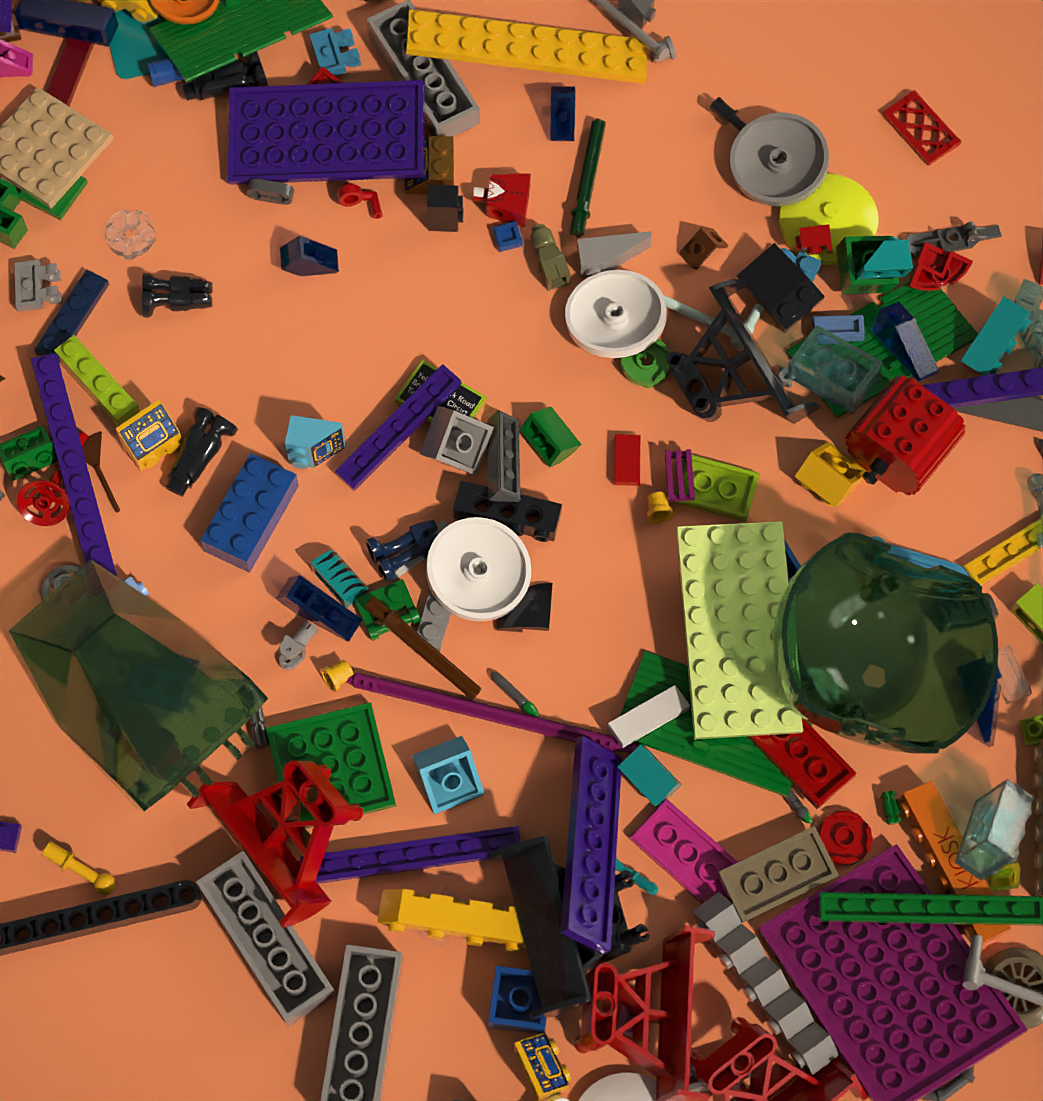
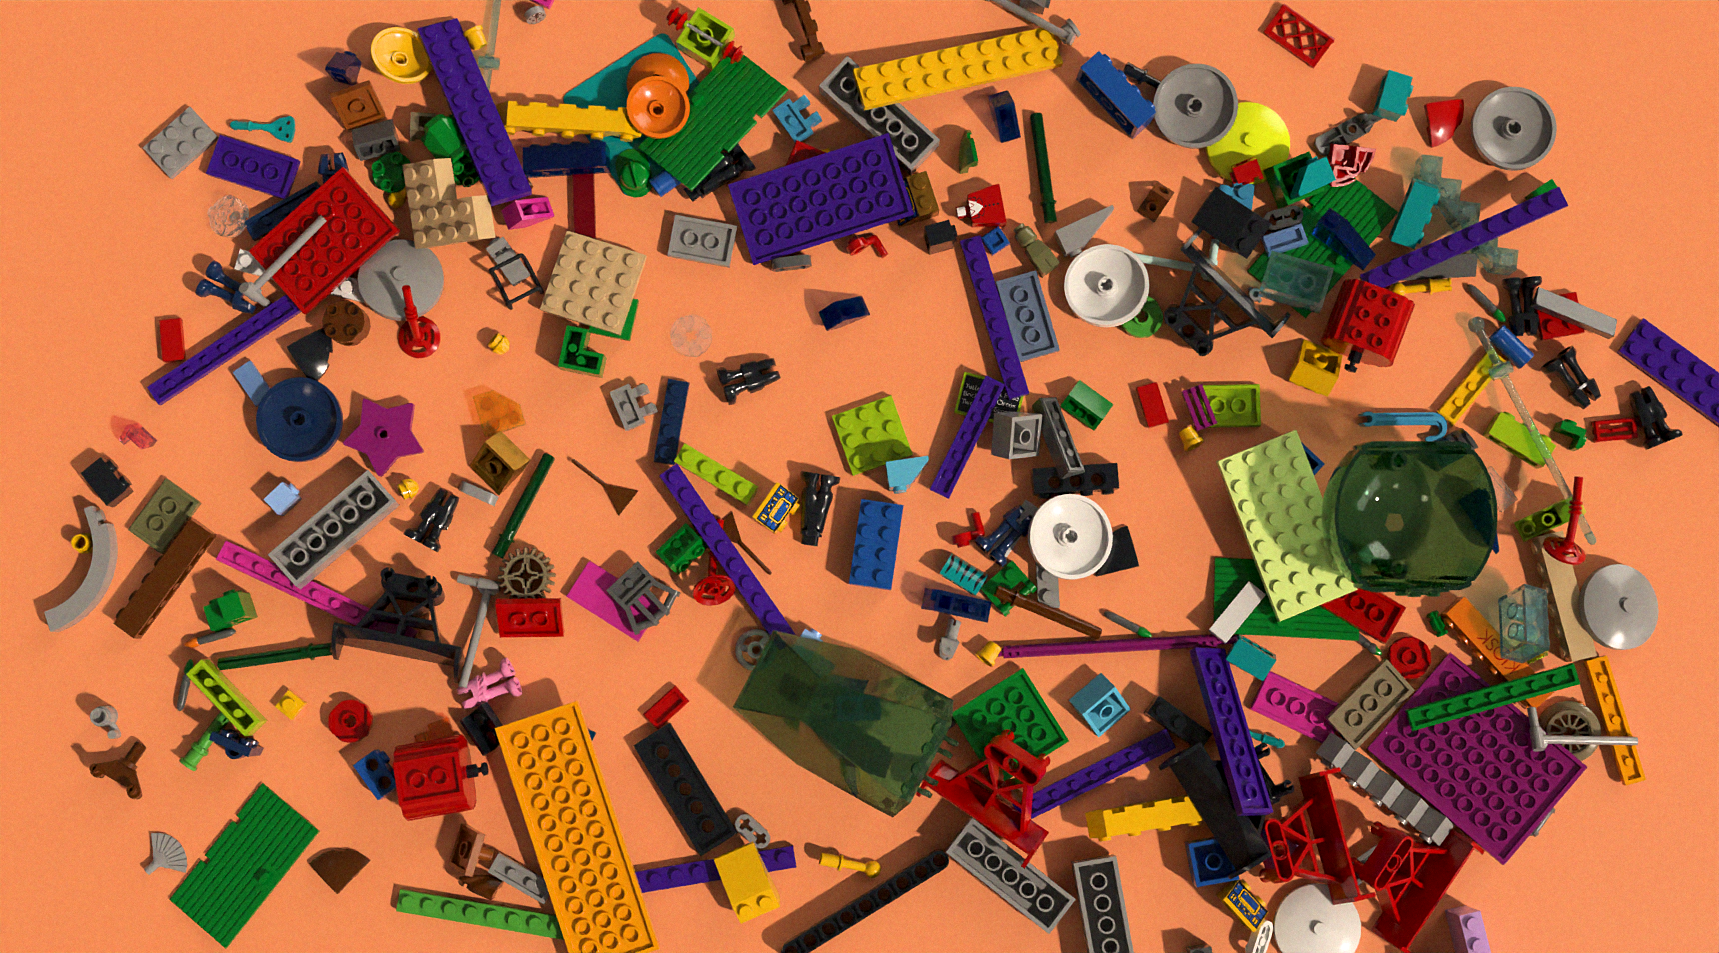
camera: 15 degrees left, 15 degrees up
none -> green piece [615,149,653,198]
none -> light grey plate [667,215,737,268]
none -> lime plate [832,395,913,476]
none -> red plate [950,512,985,548]
none -> green brick [959,130,978,174]
none -> dark purple plate [960,235,1029,400]
none -> sand blue plate [995,270,1060,362]
none -> blue brick [1076,51,1156,139]
none -> black brick [1144,696,1212,747]
none -> dark grey beam [1264,206,1303,232]
none -> teal brick [1372,70,1413,122]
none -> yellow pin [1389,278,1452,296]

